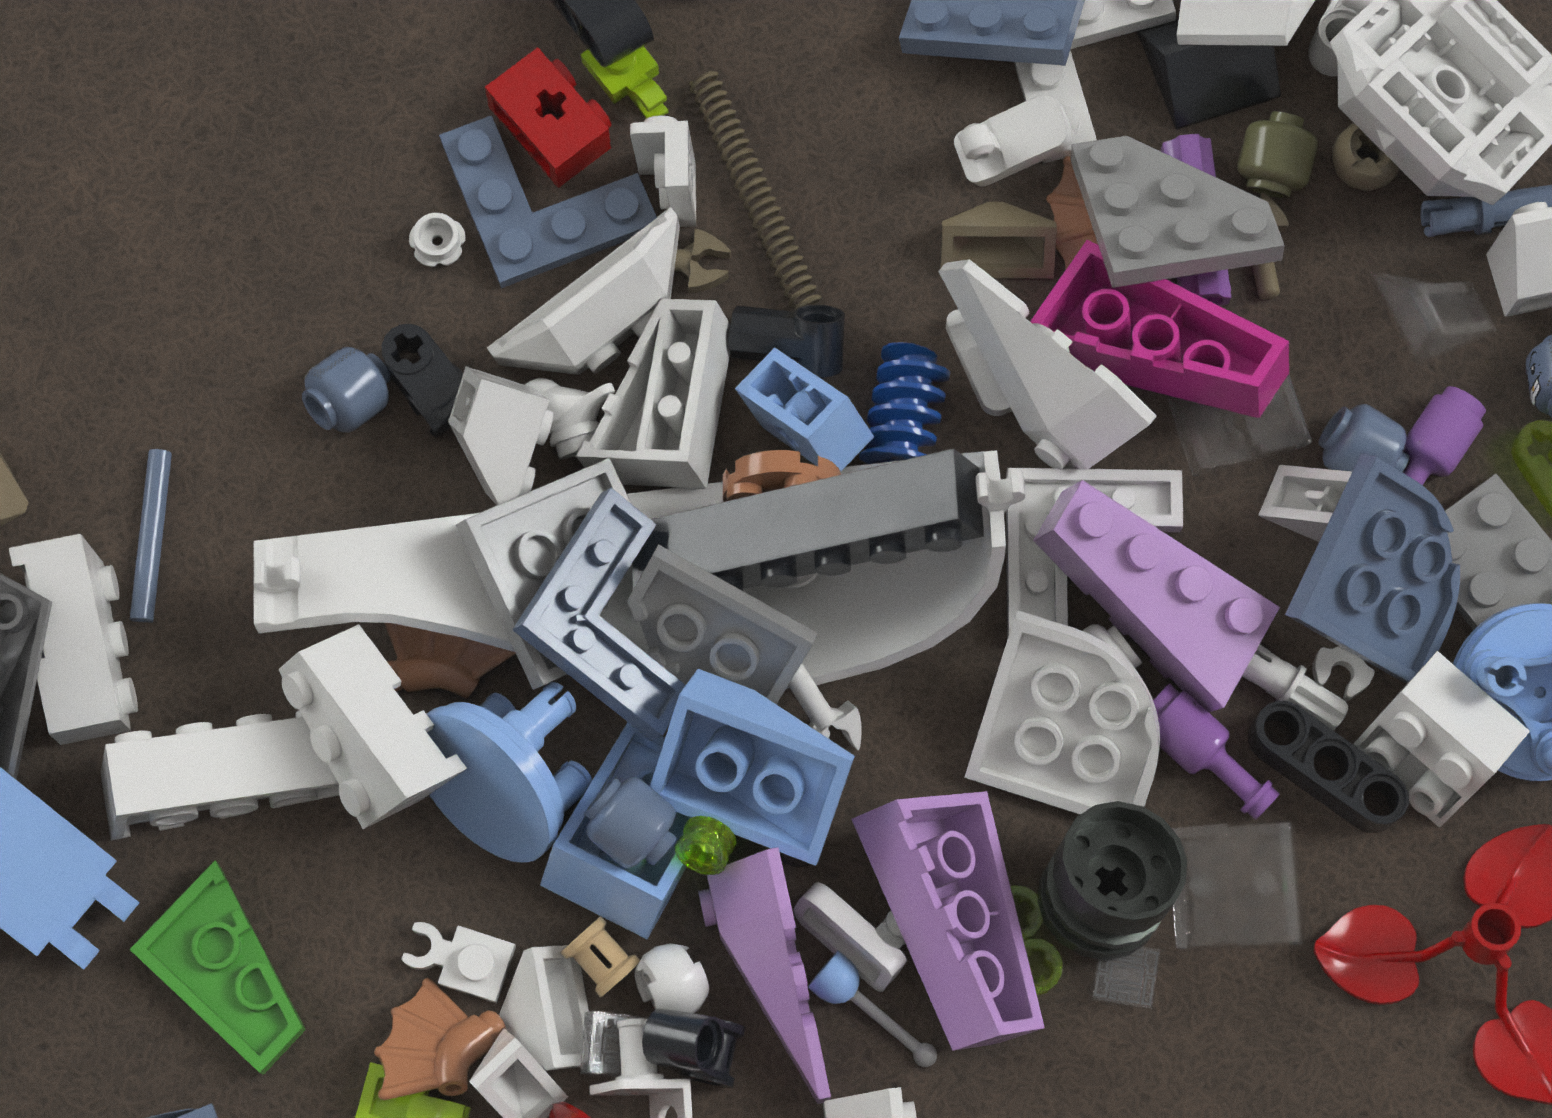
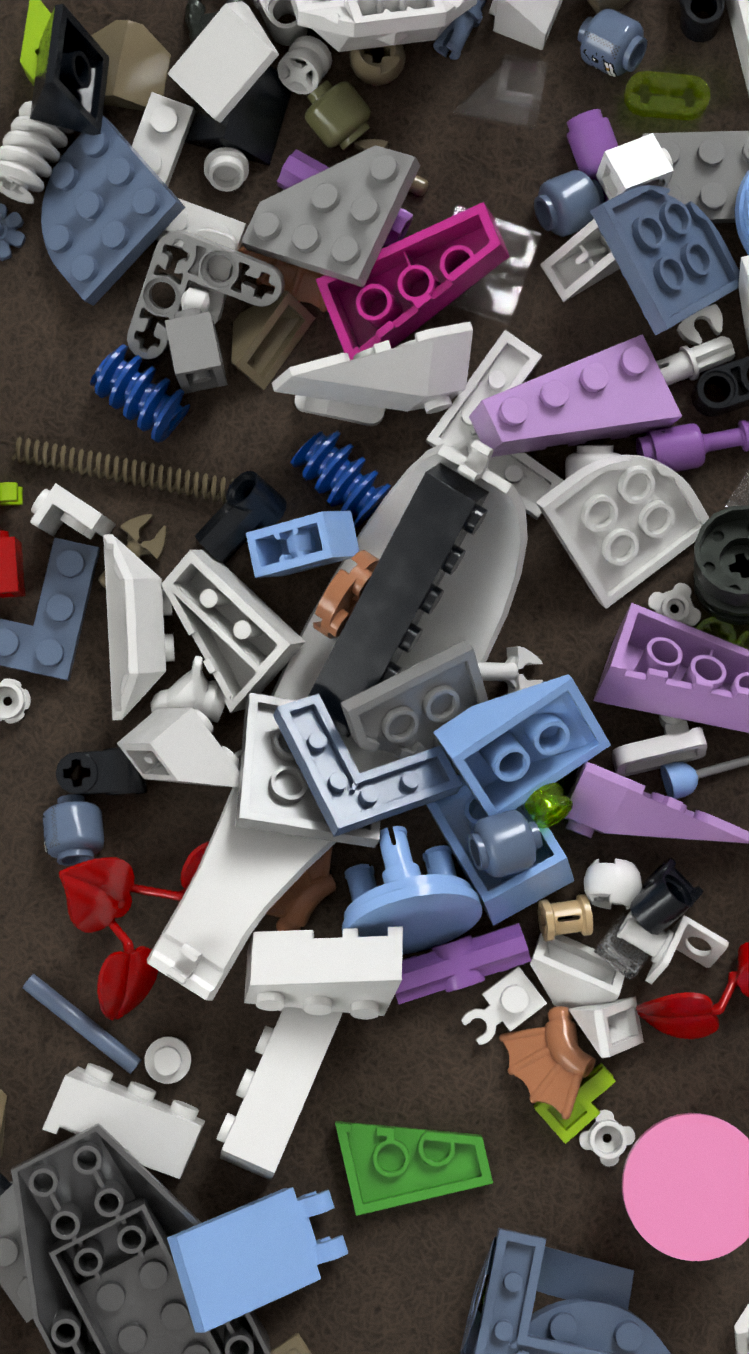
camera: 50 degrees left, 10 degrees up
none -> red plant [59,841,209,1021]
none -> blue piece [90,344,190,443]
none -> light grey beam [127,230,285,359]
none -> white plate [144,1036,191,1084]
none -> light grey brick [164,308,228,394]
none -> white plate [204,147,249,192]
none -> white wheel [277,36,332,95]
none -> medium lavender piece [395,923,531,1004]
none -> white brick [596,133,674,200]
none -> white plate [648,583,701,626]

